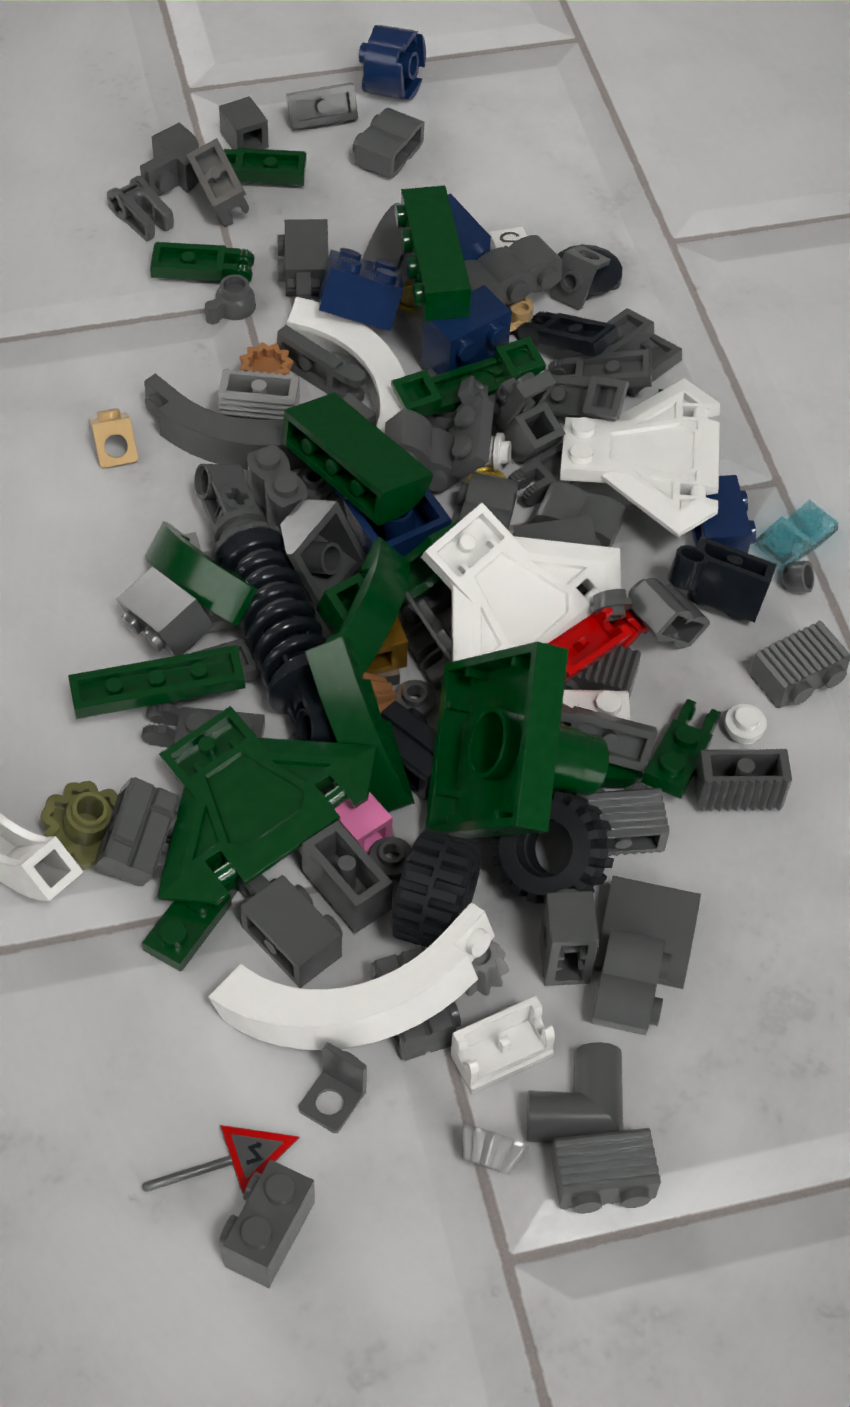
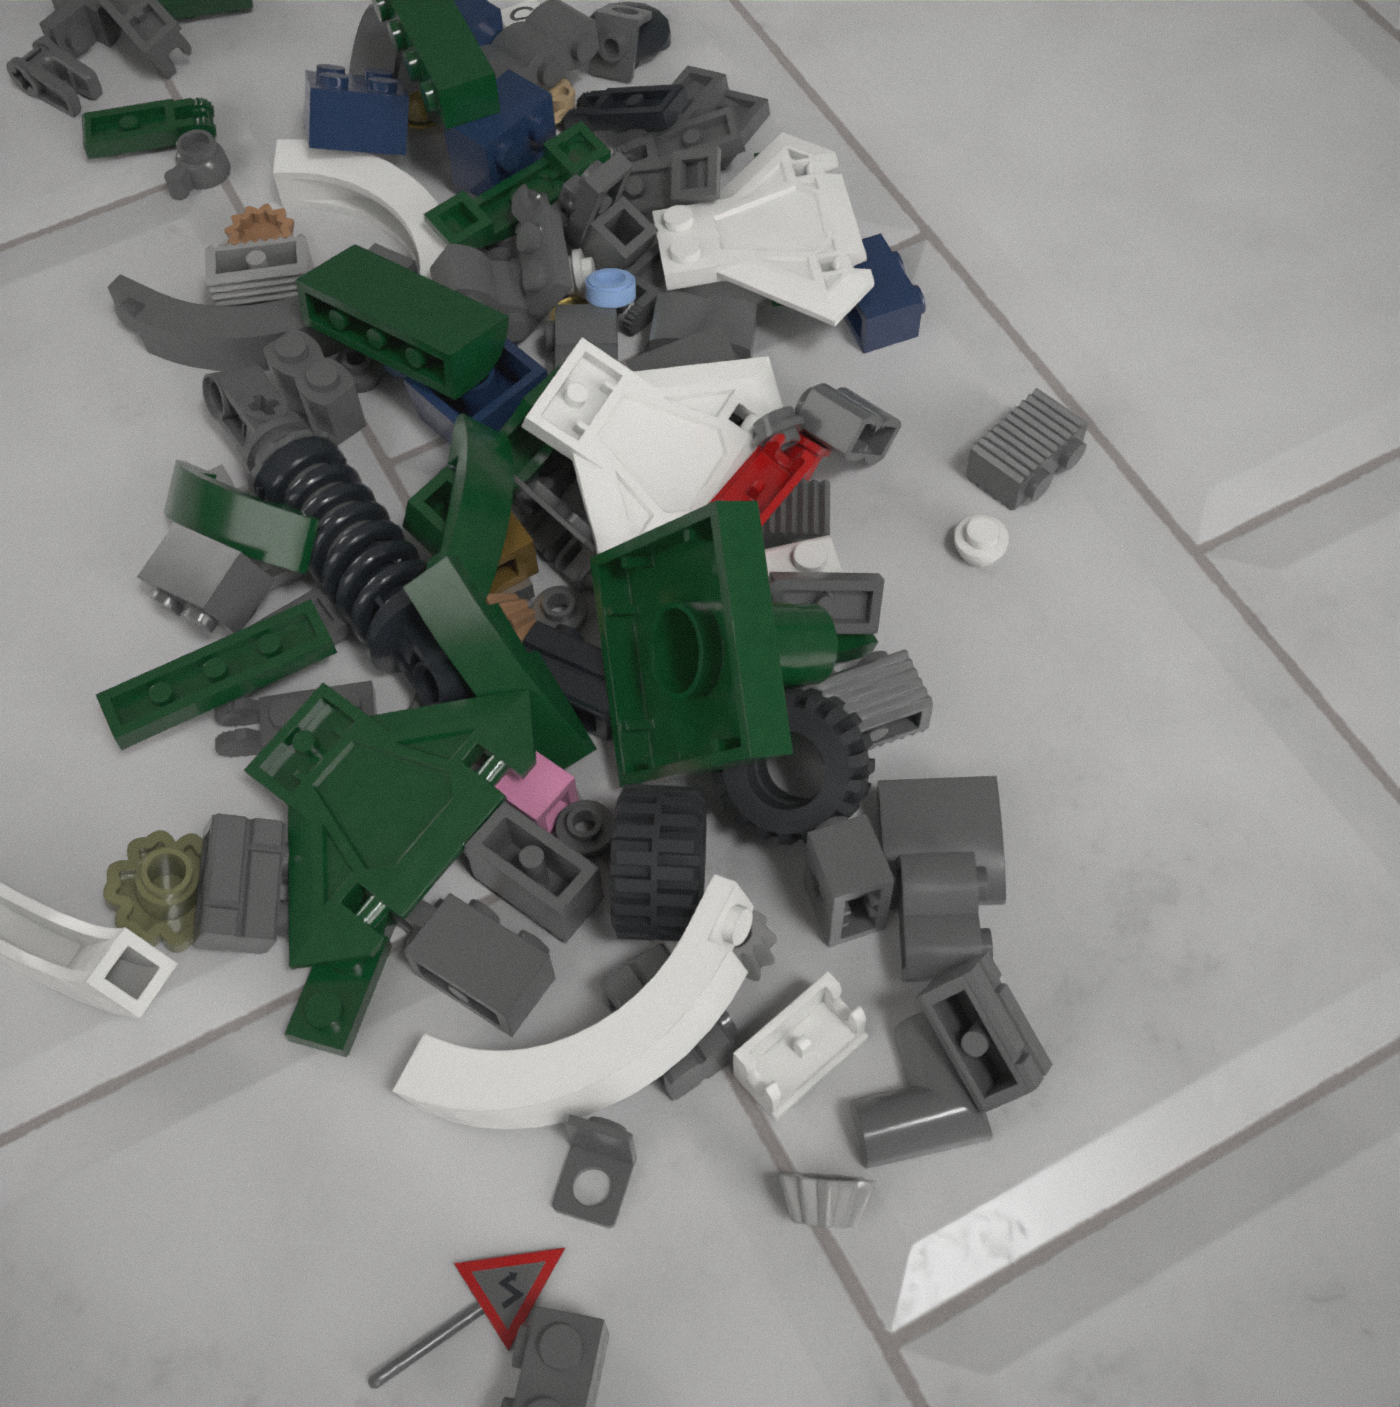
camera: 10 degrees left, 5 degrees up
tan bracket [89,408,138,468] -> none
dark grey hinge [277,325,367,402] -> none
dark grey hinge [278,219,329,300] -> none
dark grey slope [280,499,367,607] -> none
dark grey brick [551,1128,661,1214] -> none
dark green hinge [641,699,721,799] -> none
black hinge [668,536,777,623] -> none
dark grey brick [694,749,792,812] -> none
clear light blue slope [754,499,838,568] -> none
dark grey hinge [781,561,814,593] -> none
none -> light blue tile [585,268,636,308]
none -> dark grey brick [916,951,1053,1113]

